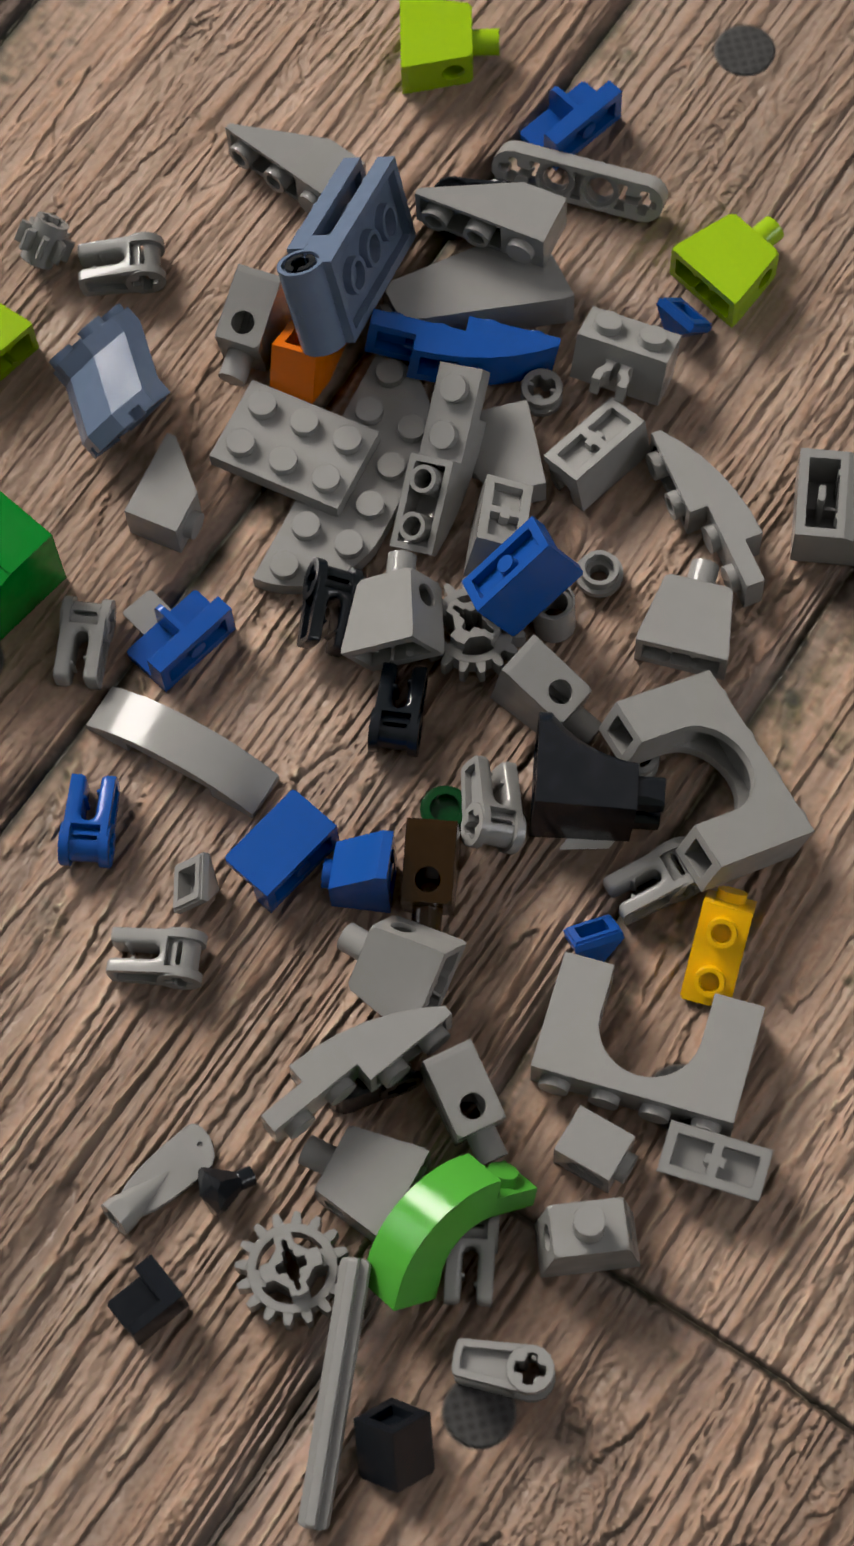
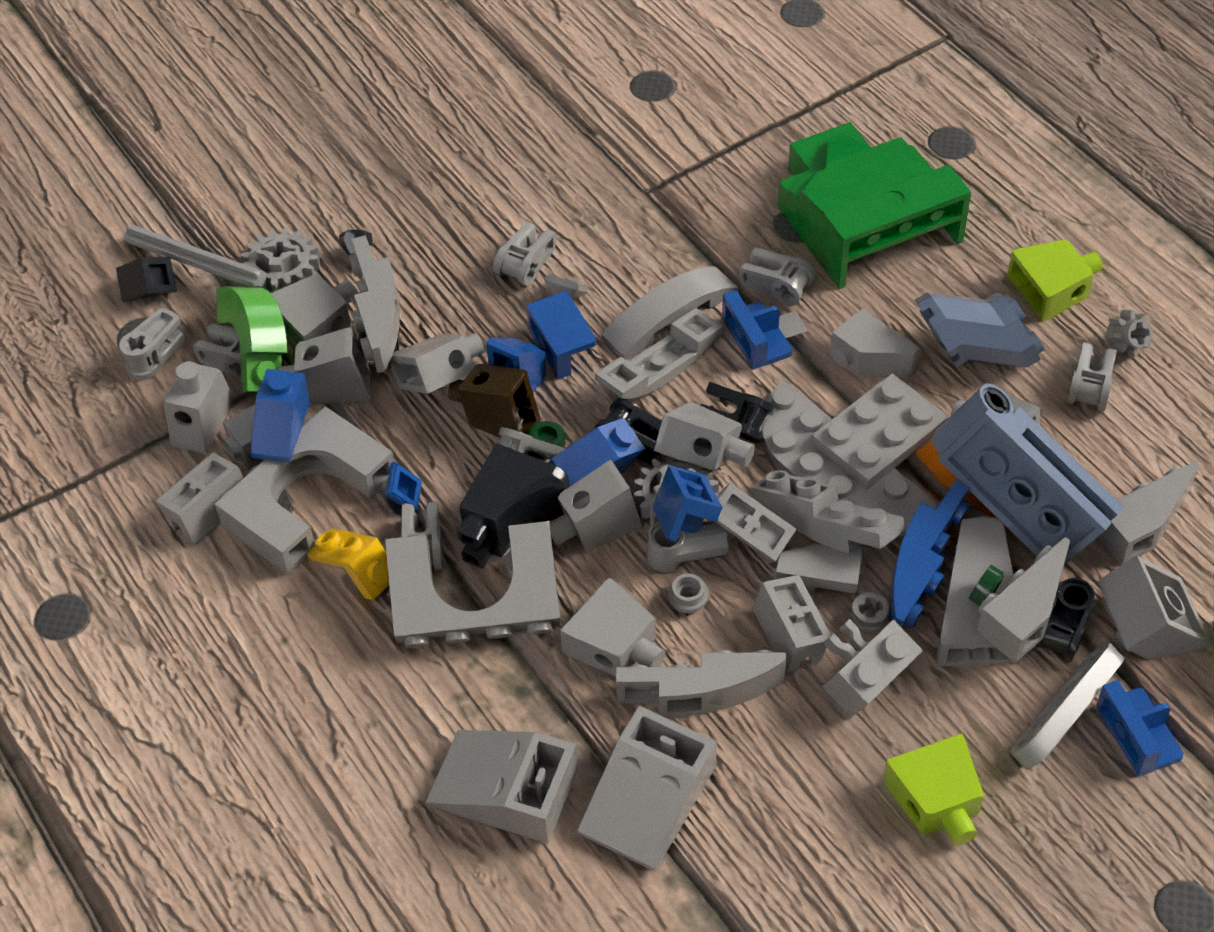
camera: 110 degrees right, 15 degrees down
blue piece [58,774,120,869] -> none
light grey piece [101,1124,215,1235] -> none
black panel [108,1254,189,1346] -> none
blue slope [656,297,712,338] -> none
none -> blue slope [251,369,310,463]
none -> blue slope [548,418,646,486]
none -> light grey slope [595,308,723,399]
none -> dark green tile [969,564,1005,606]
none -> light grey slope [1097,555,1212,660]

